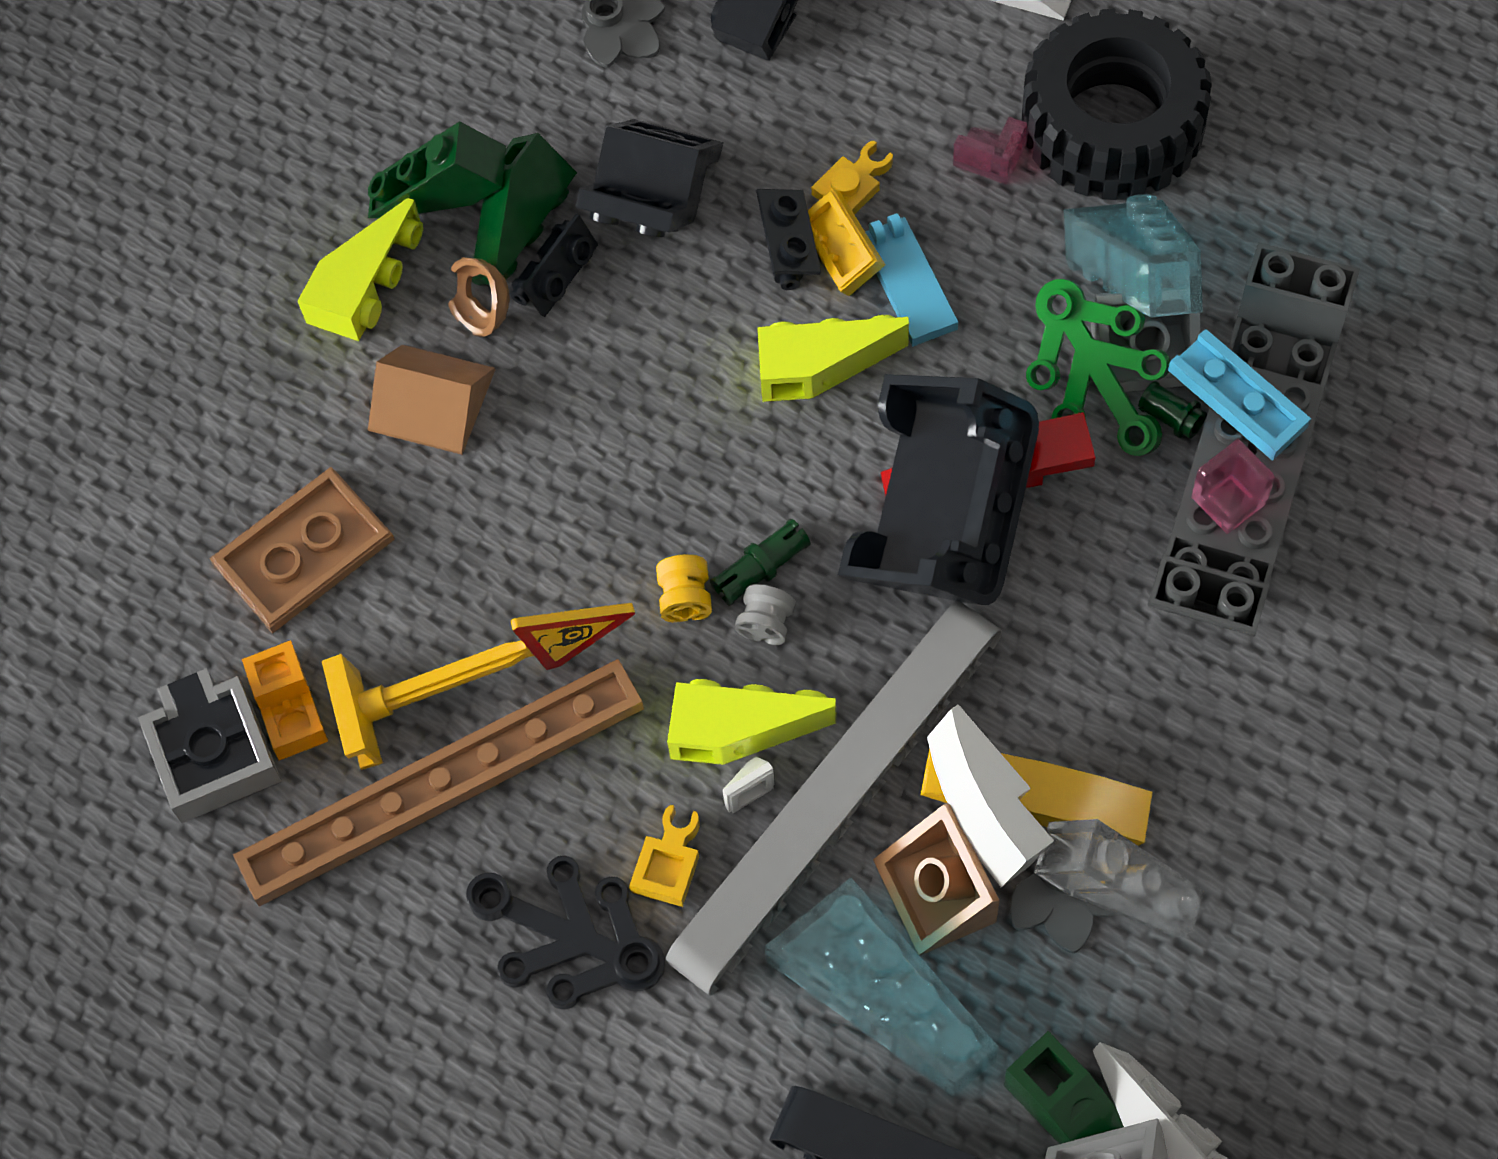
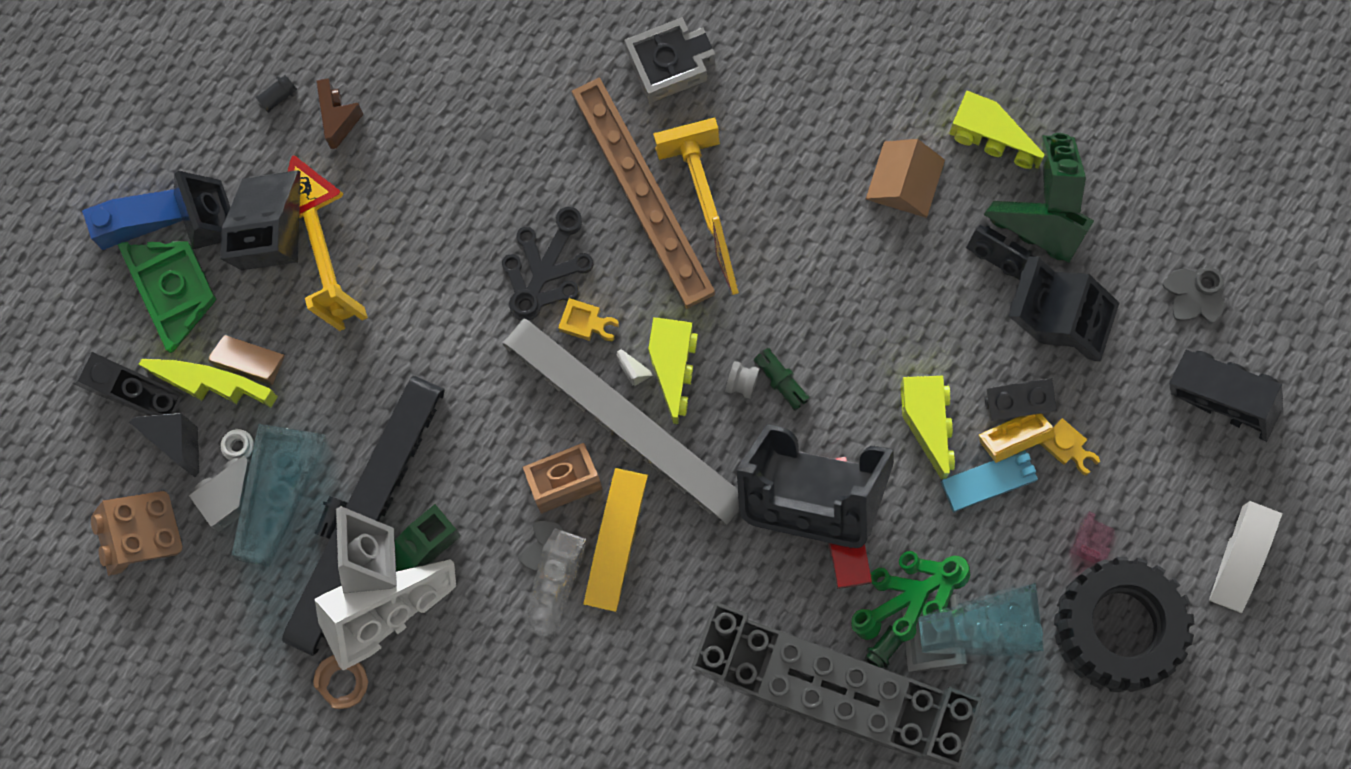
camera: 90 degrees right, 10 degrees up
medium nougat tile [209,467,395,633] -> none
light orange slope [242,640,328,761] -> none
medium nougat piece [448,257,510,337] -> none
yellow wheel [656,554,712,623] -> none
clear light blue wedge [765,877,999,1097] -> none
white slope [927,705,1054,887] -> none
medium azure hinge [1168,329,1311,461] -> none
clear pink panel [1191,439,1275,534] -> none

